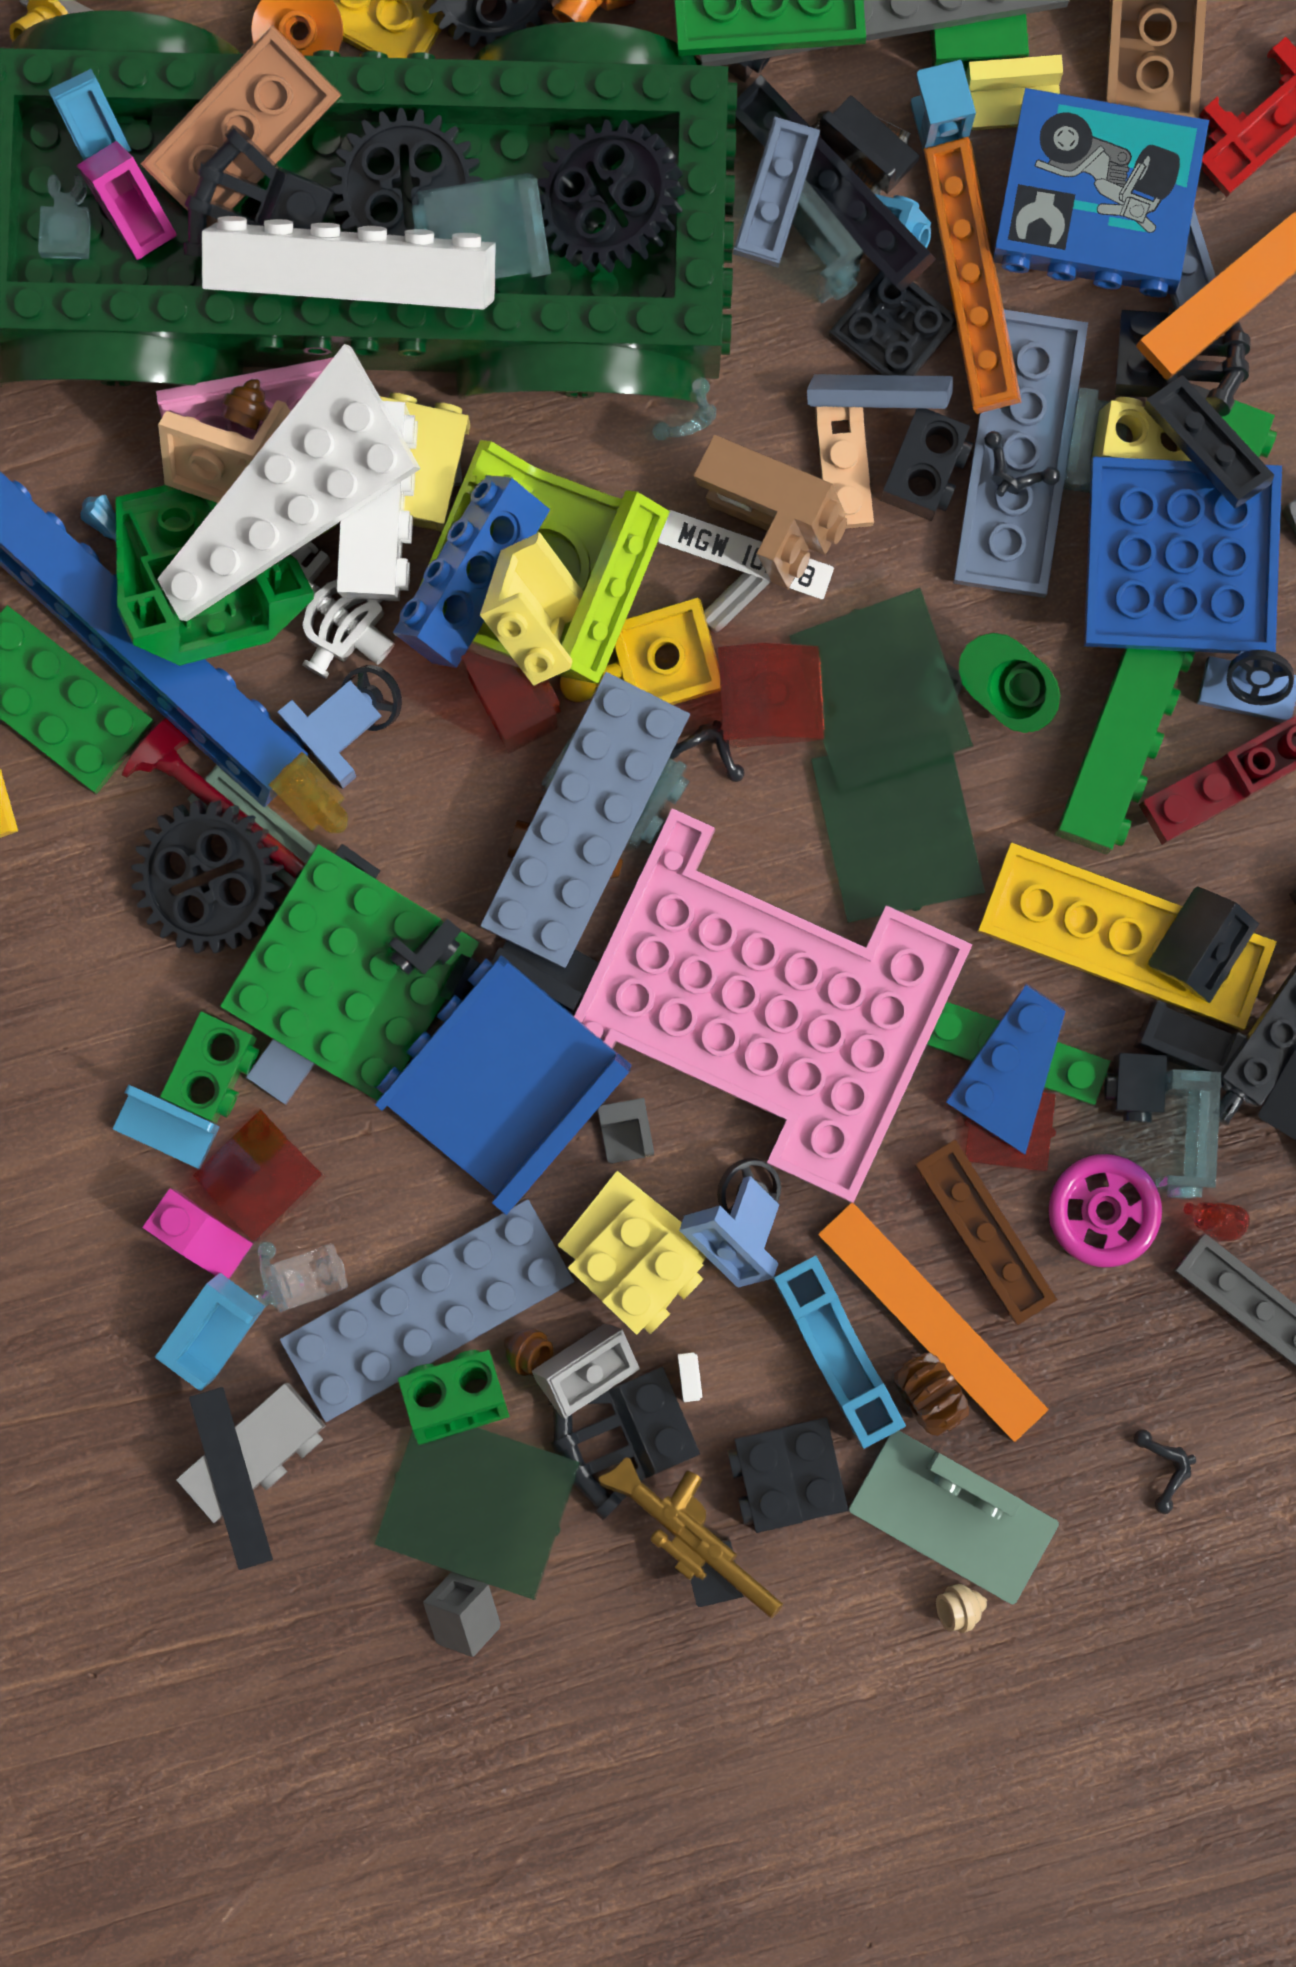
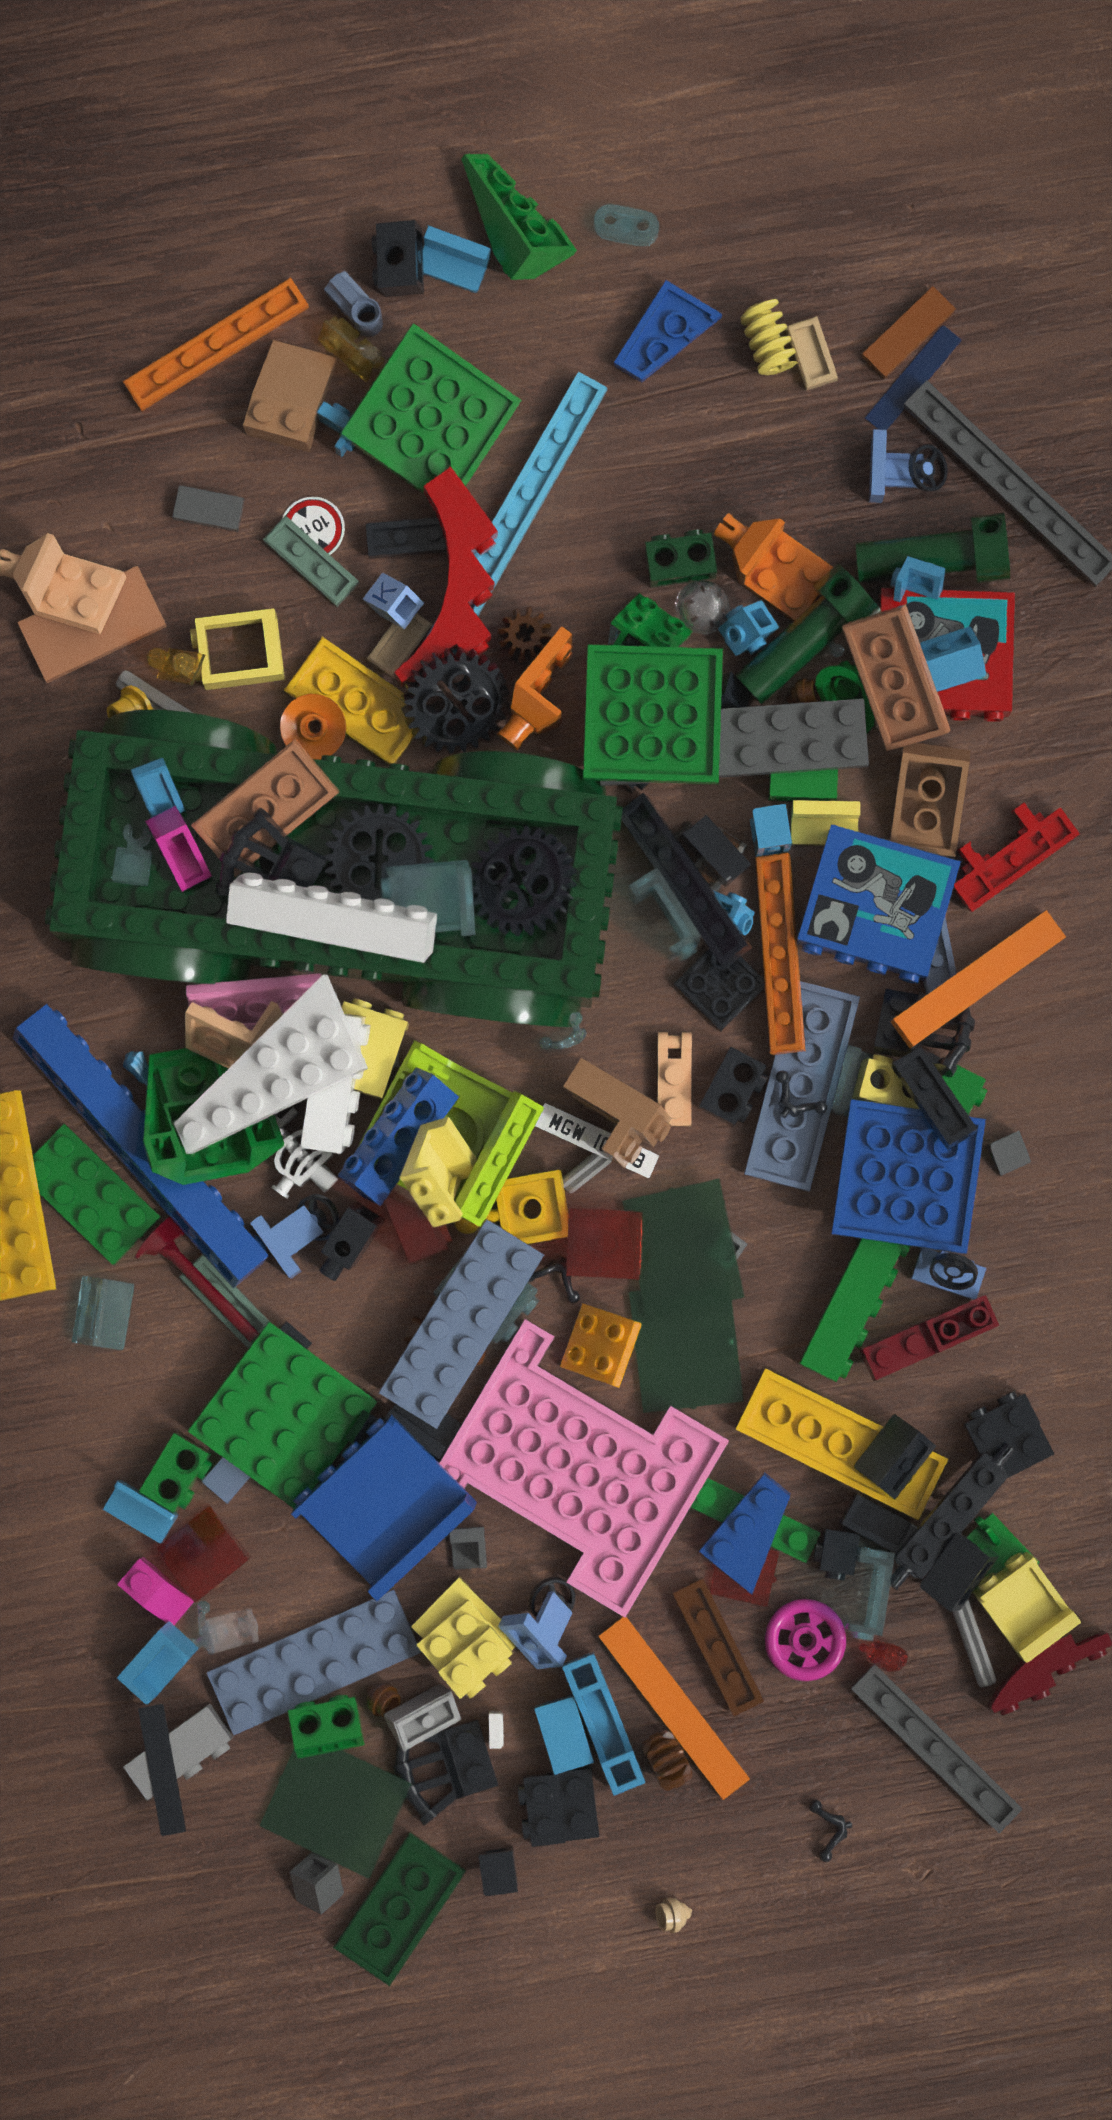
camera: 10 degrees right, 0 degrees up
black gear [131,800,284,953] -> none
reddish brown plate [221,379,269,431] -> none
clear yellow hinge [269,752,348,833] -> none
black bracket [384,918,462,975] -> none
pearl gold piece [599,1457,783,1619] -> none
sand blue tile [733,117,820,267] -> none
sand blue tile [807,374,953,409] -> none
sand green bracket [849,1430,1059,1604] -> none
green piece [959,633,1061,733] -> none
none -> clear light blue panel [72,1276,134,1350]
none -> black torso [319,1202,386,1281]
none -> dark green tile [333,1831,467,1986]
none -> dark azure panel [535,1694,594,1775]
none -> light orange plate [560,1303,642,1388]

